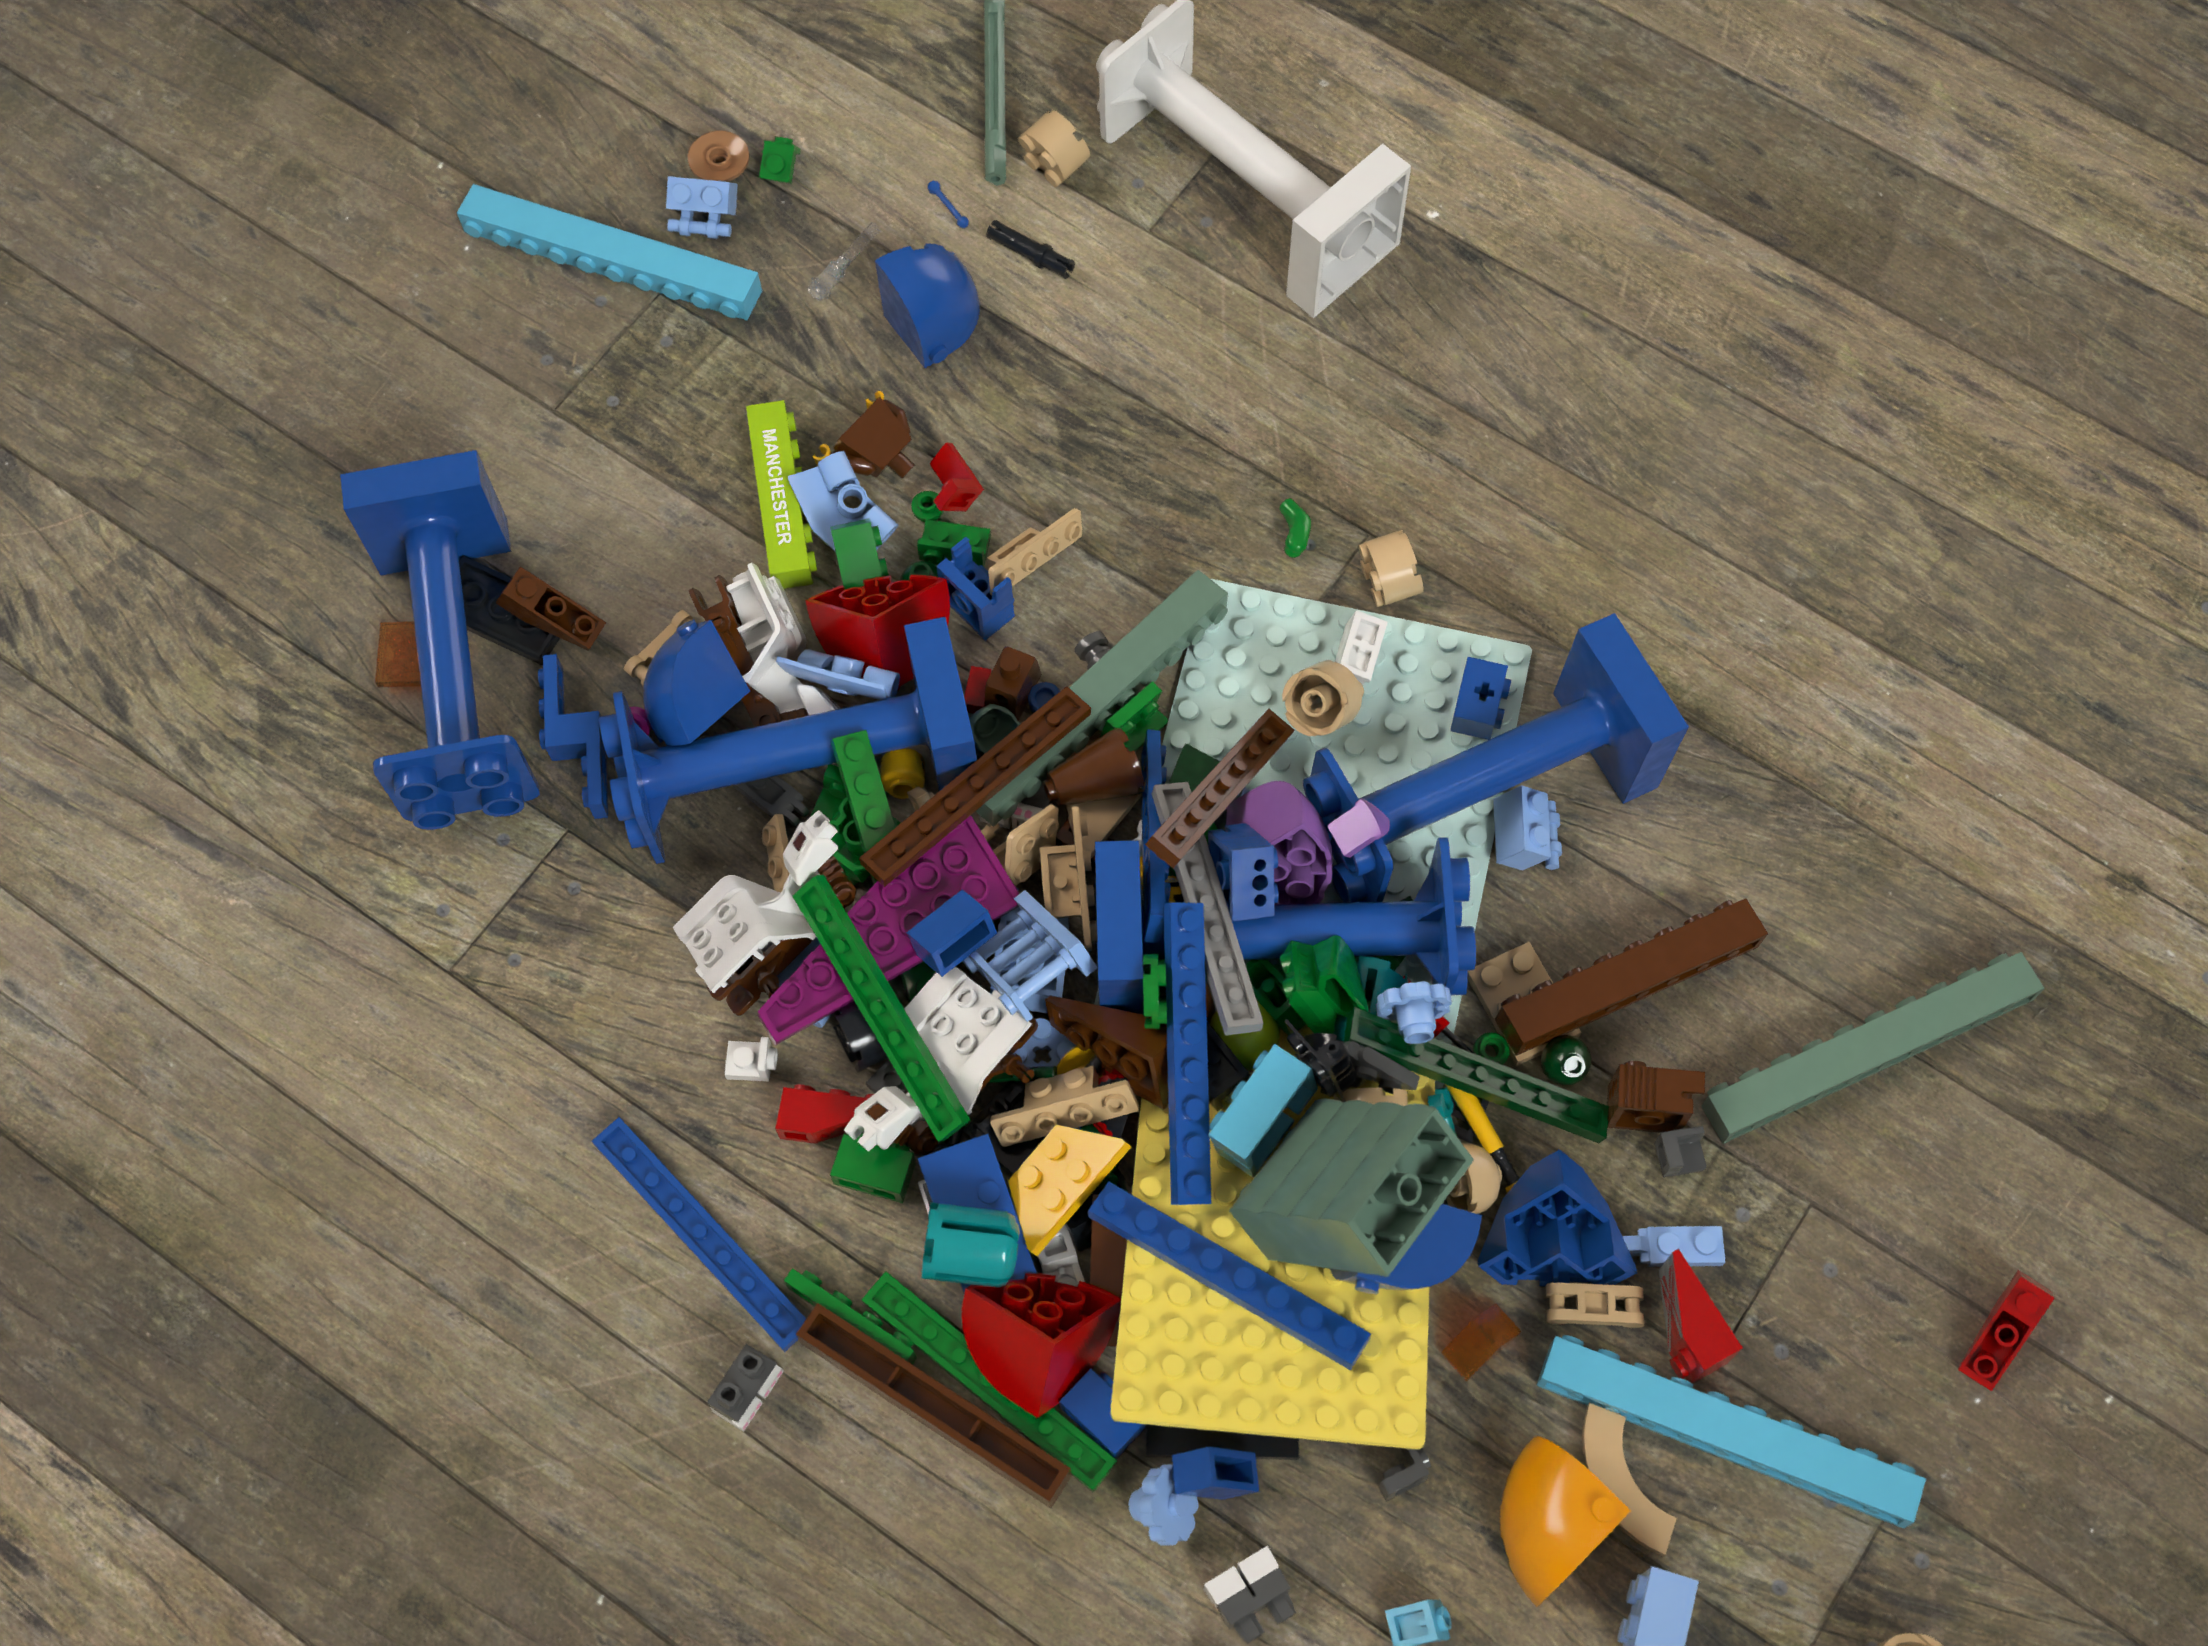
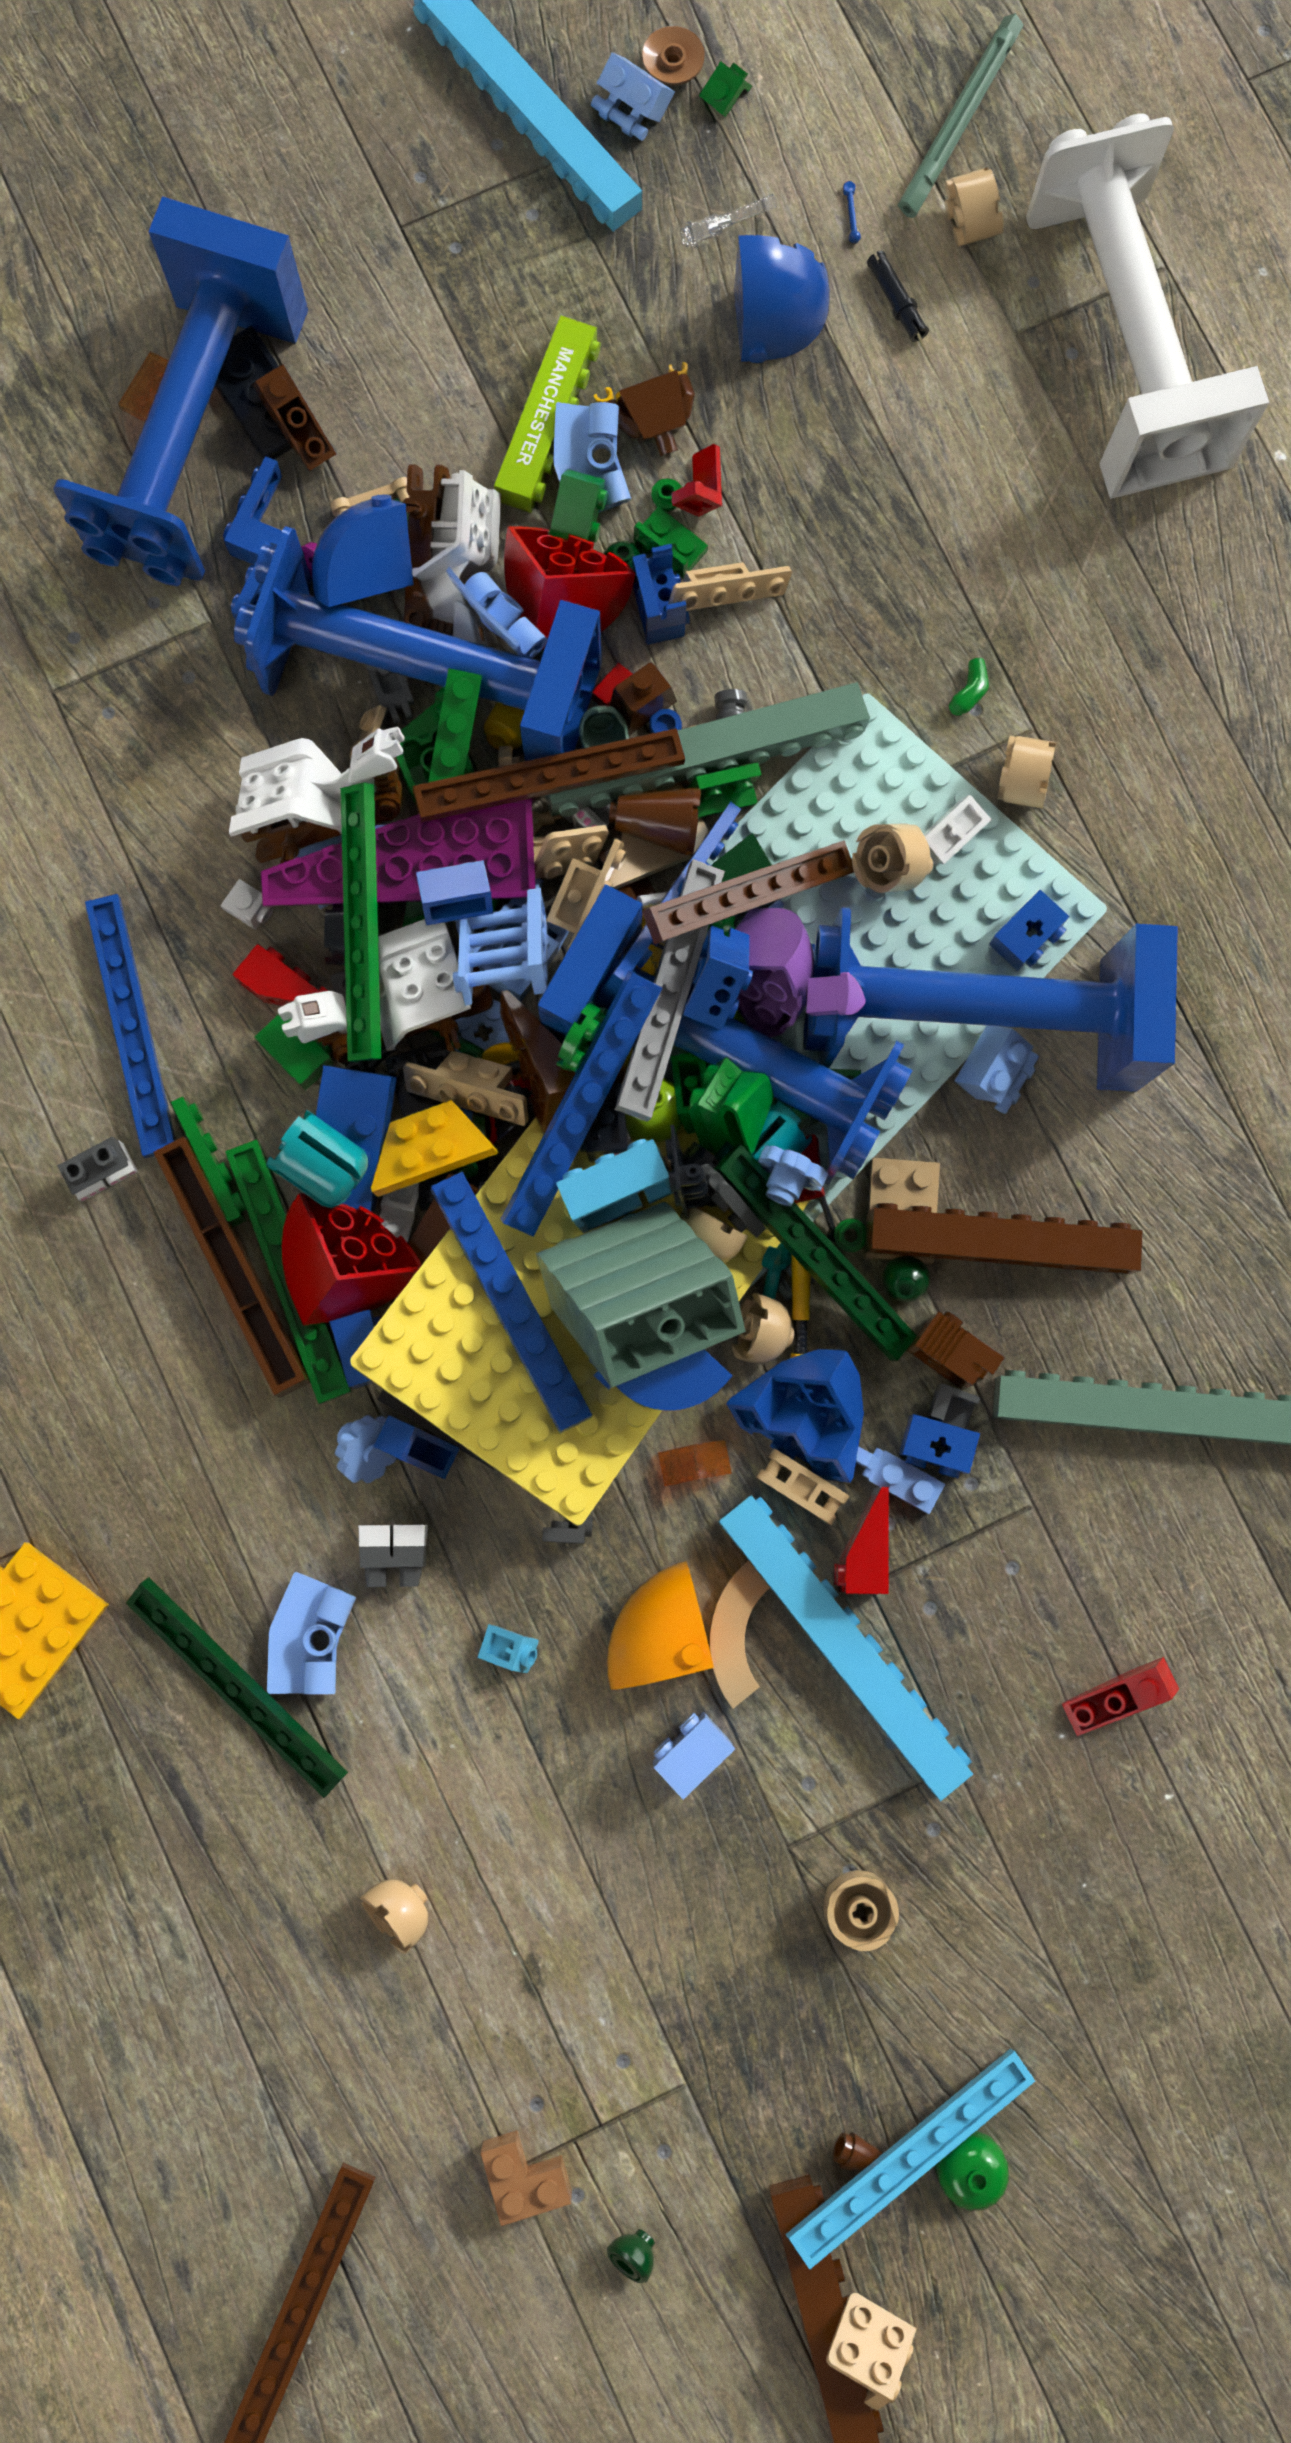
camera: 25 degrees right, 15 degrees up
none -> blue brick [899,1414,980,1479]

